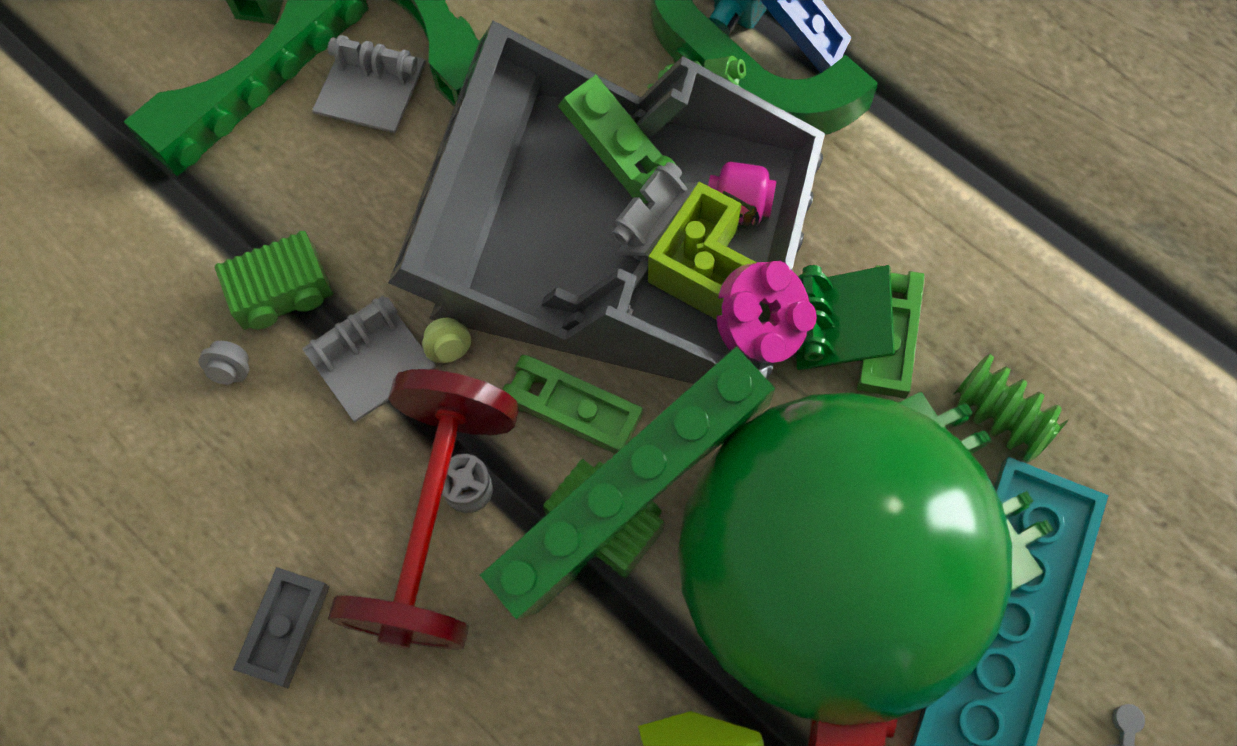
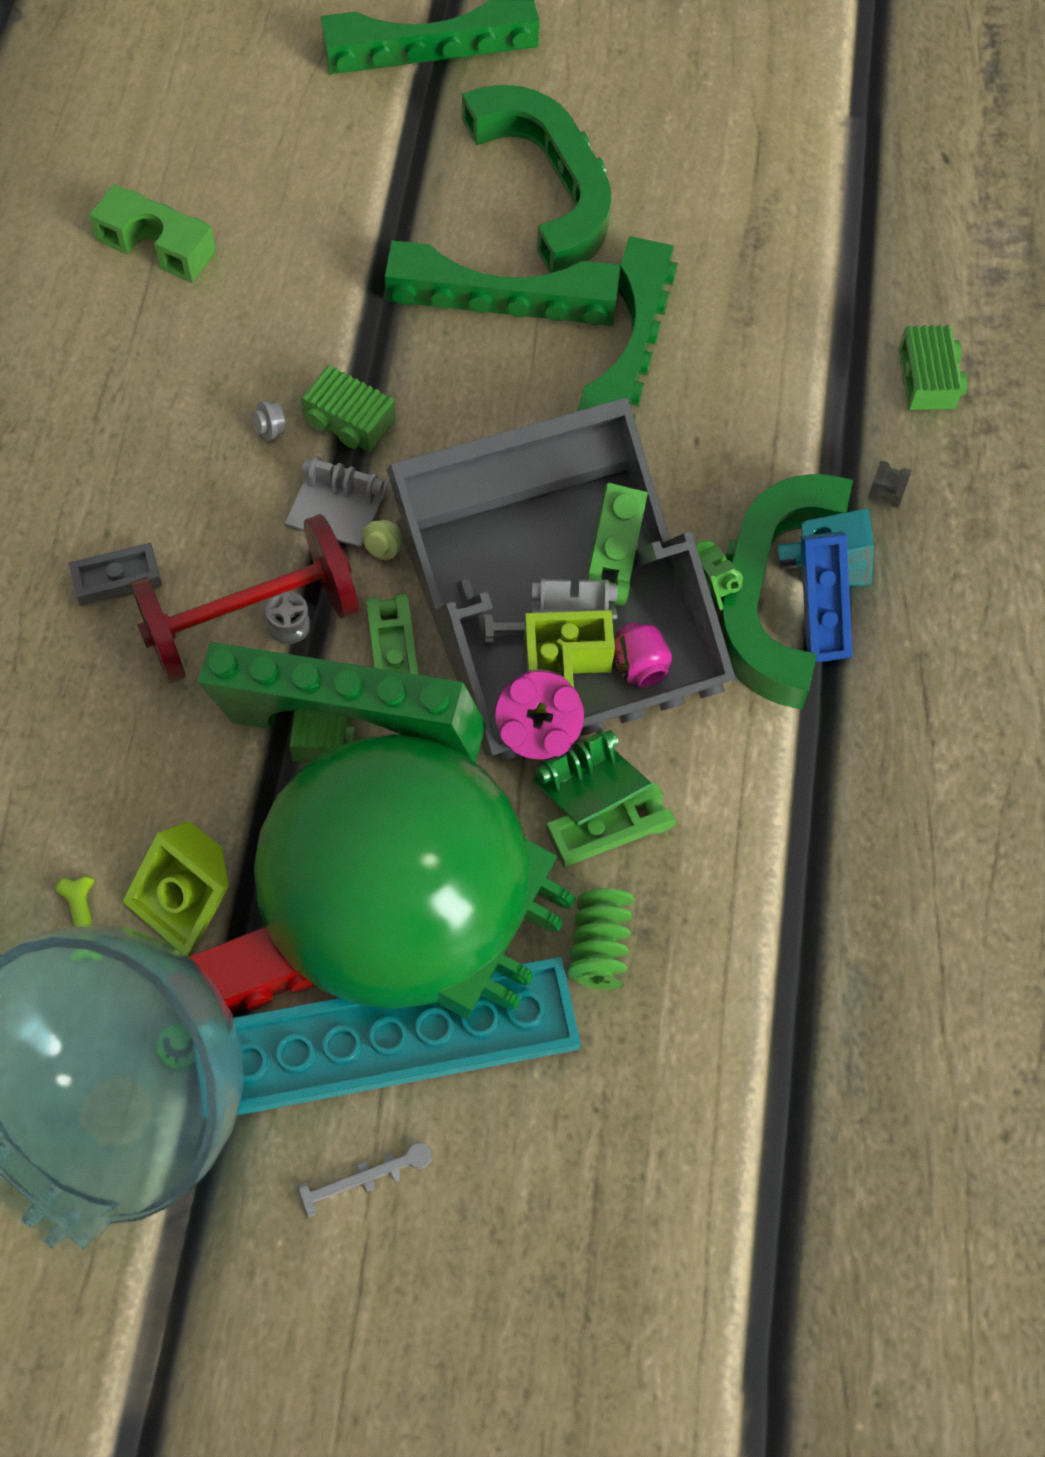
camera: 50 degrees right, 5 degrees down
light grey hinge [312,35,426,134] -> none

